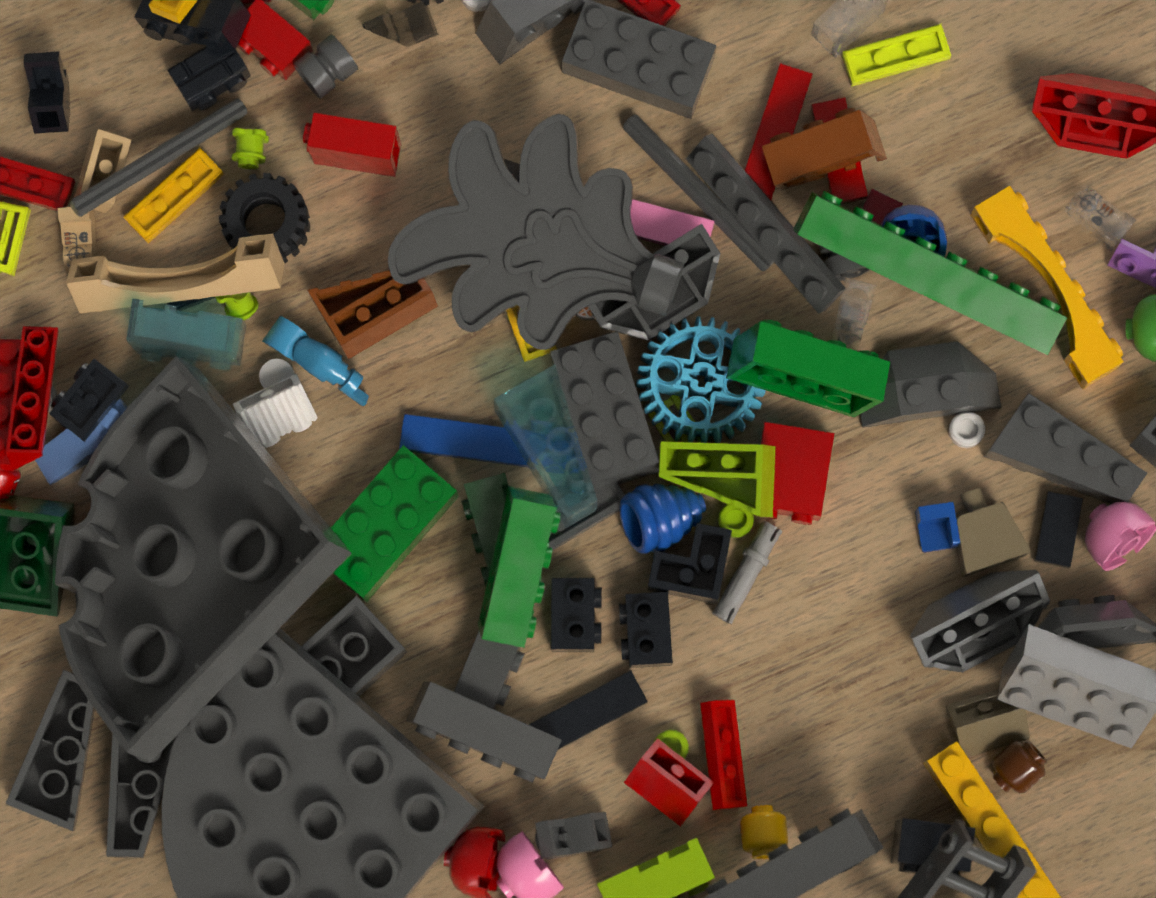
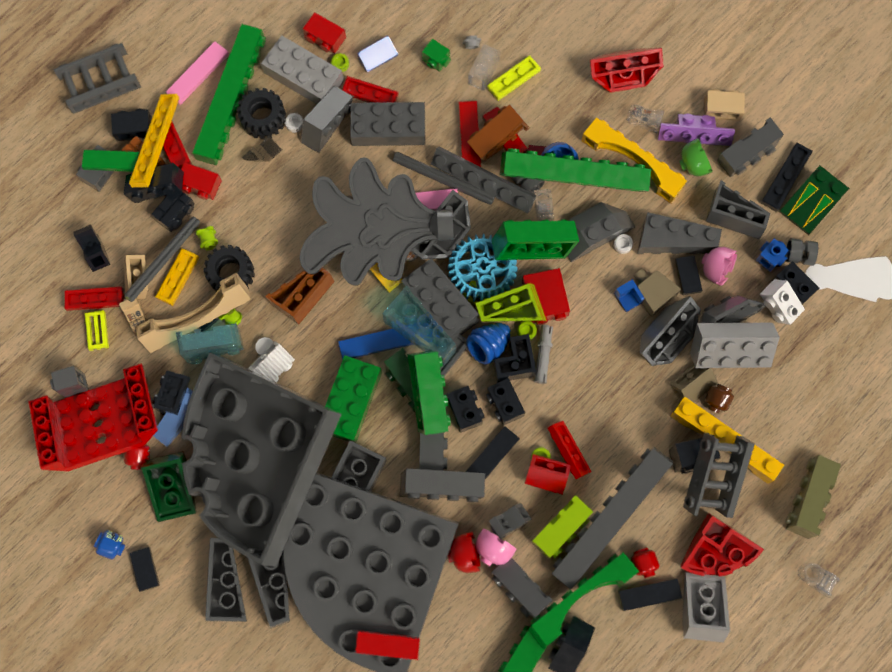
camera: 25 degrees left, 5 degrees down
dark azure piece [262,316,369,406] -> none
dark grey wheel [293,34,358,99] -> none
red brick [303,112,401,177] -> none
yellow head [740,805,788,860] -> none

